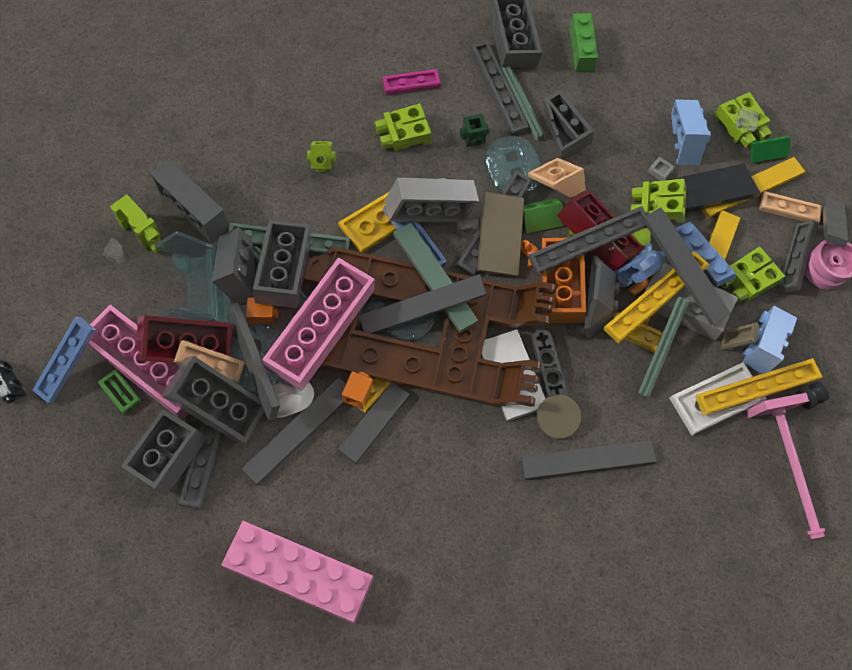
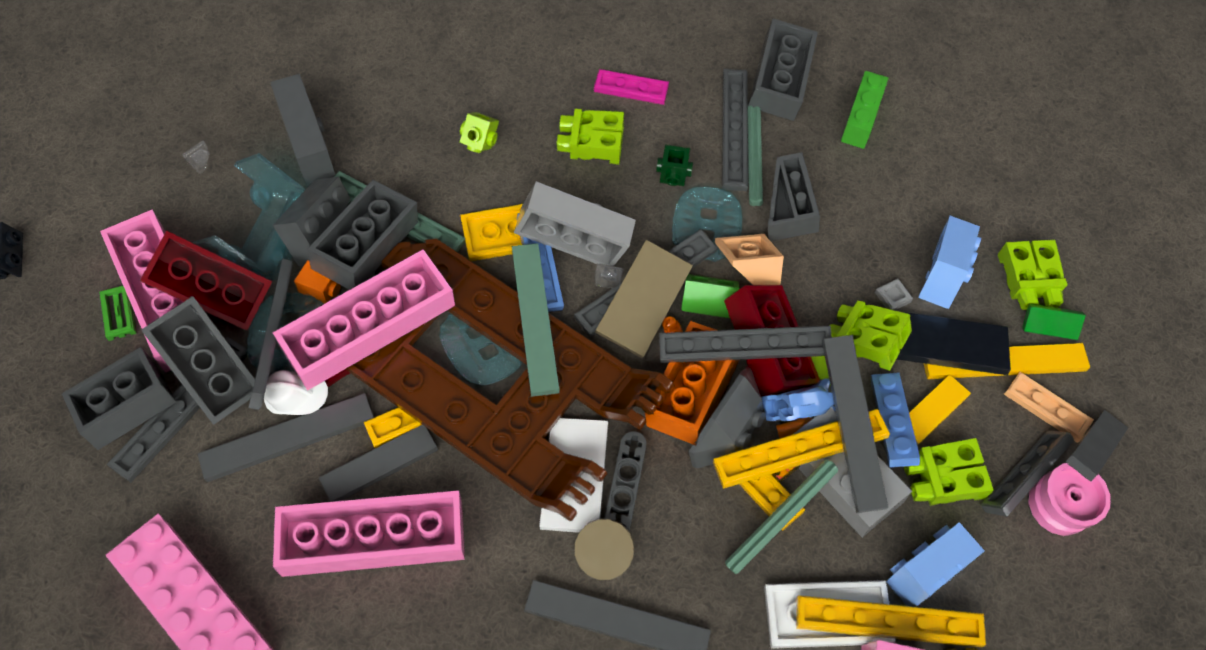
camera: 25 degrees right, 5 degrees down
medium blue plate [33,317,97,403] -> none
lime hips [110,194,165,254] -> none
light nougat tile [174,340,245,383] -> none
orange brick [342,371,373,409] -> none
dark grey tile [360,274,487,334] -> none
dark tan tile [721,322,760,350] -> none
clear tile [735,108,760,132] -> none
none -> bright pink brick [273,491,465,577]

